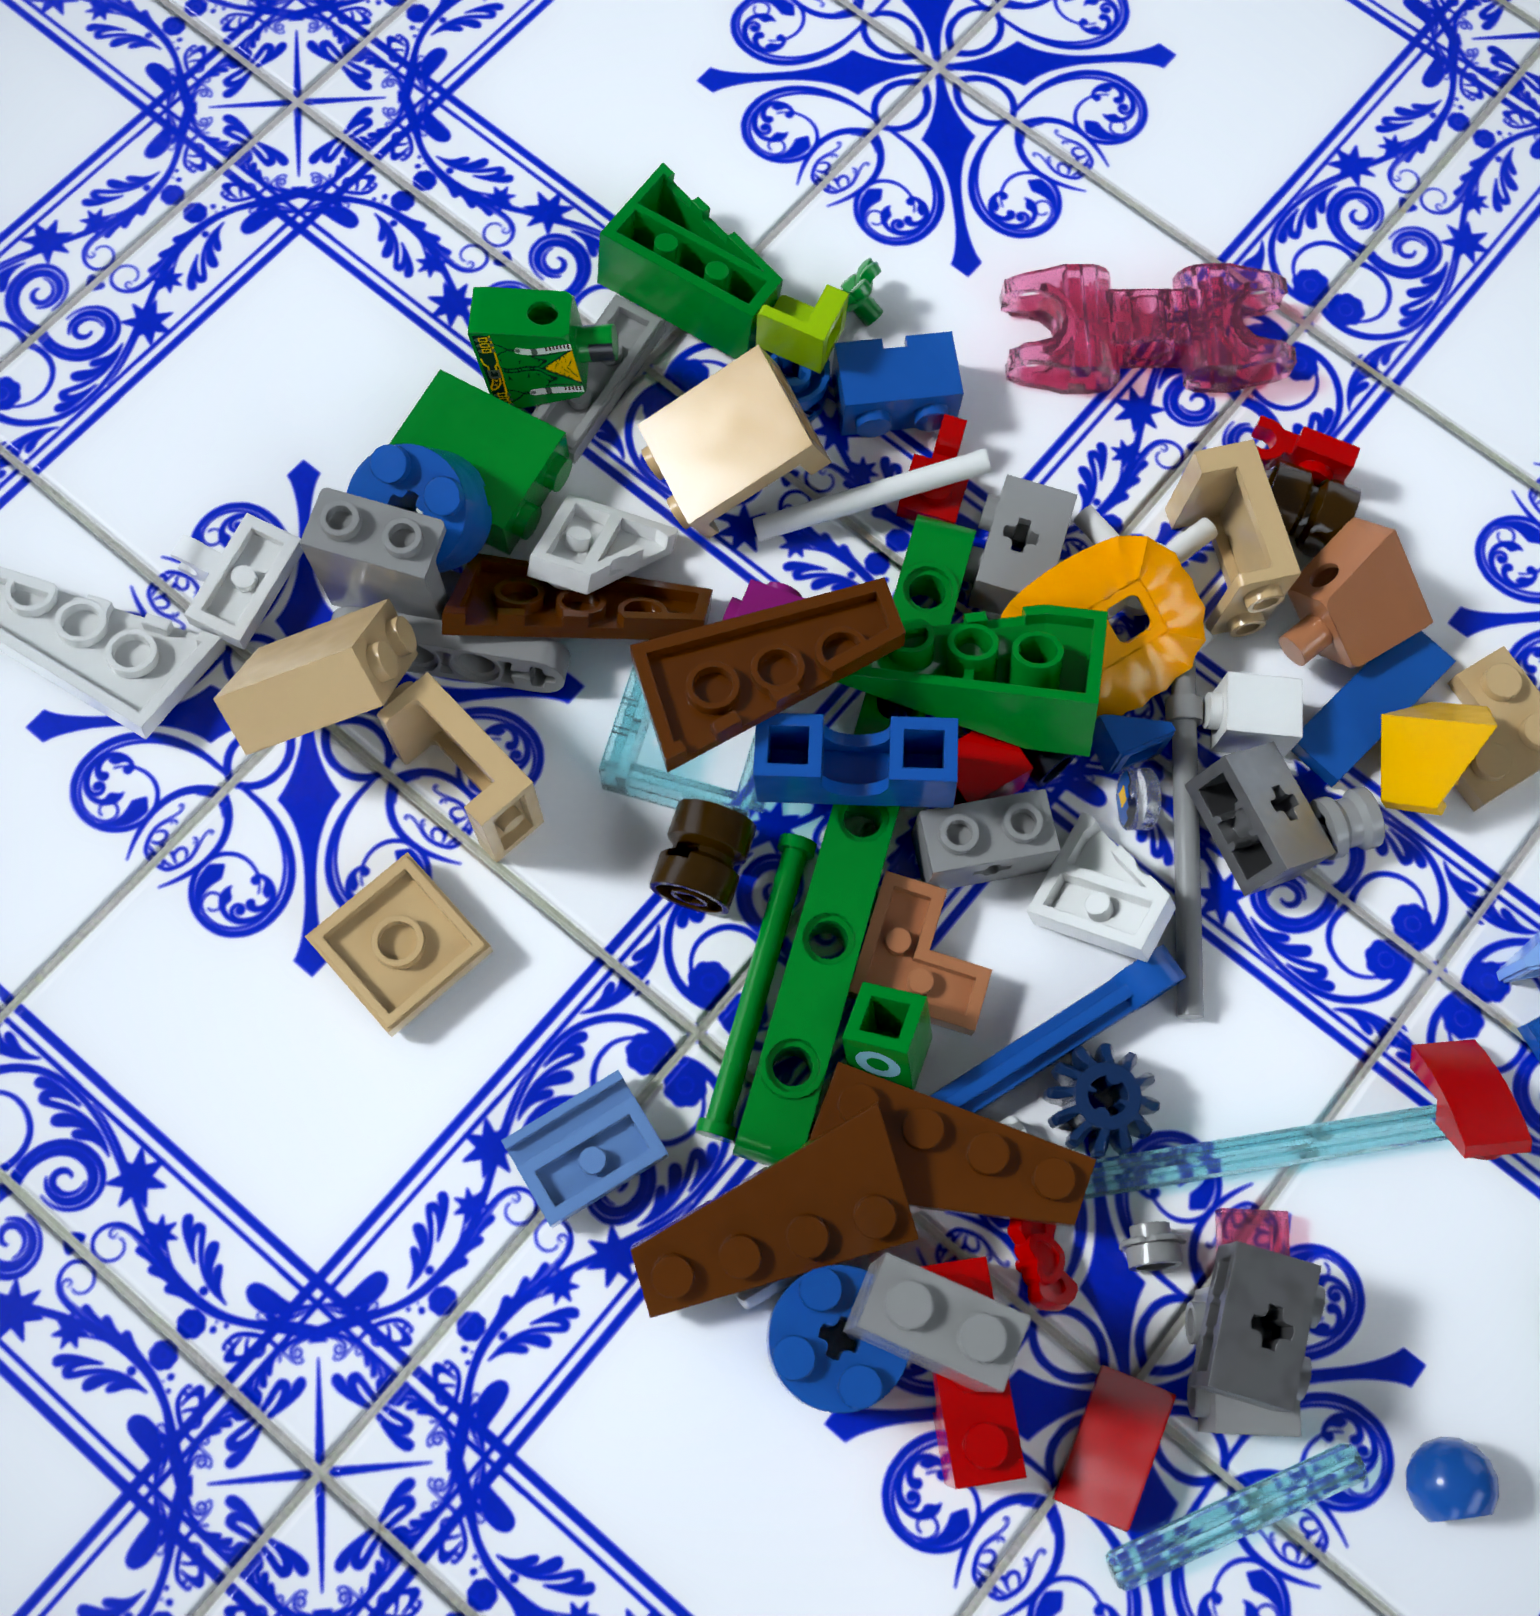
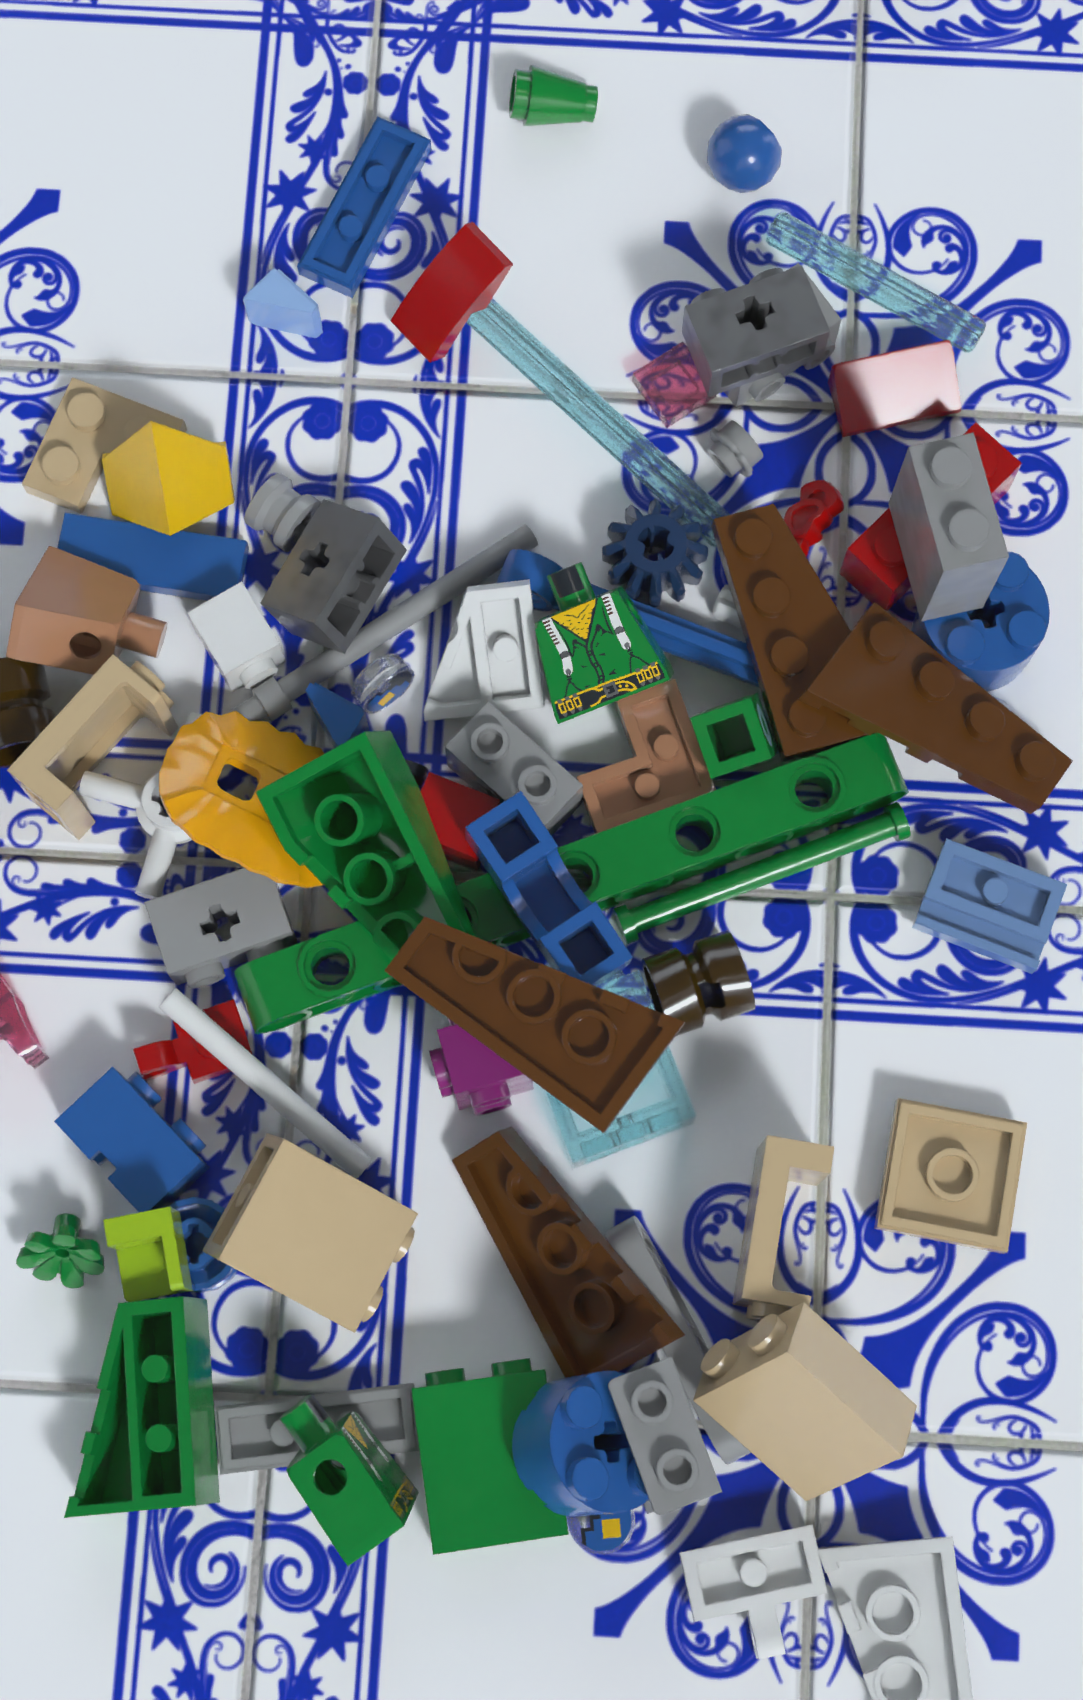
camera: 120 degrees left, 5 degrees up
white wing [527,493,678,595] -> none
none -> torso [535,562,674,724]

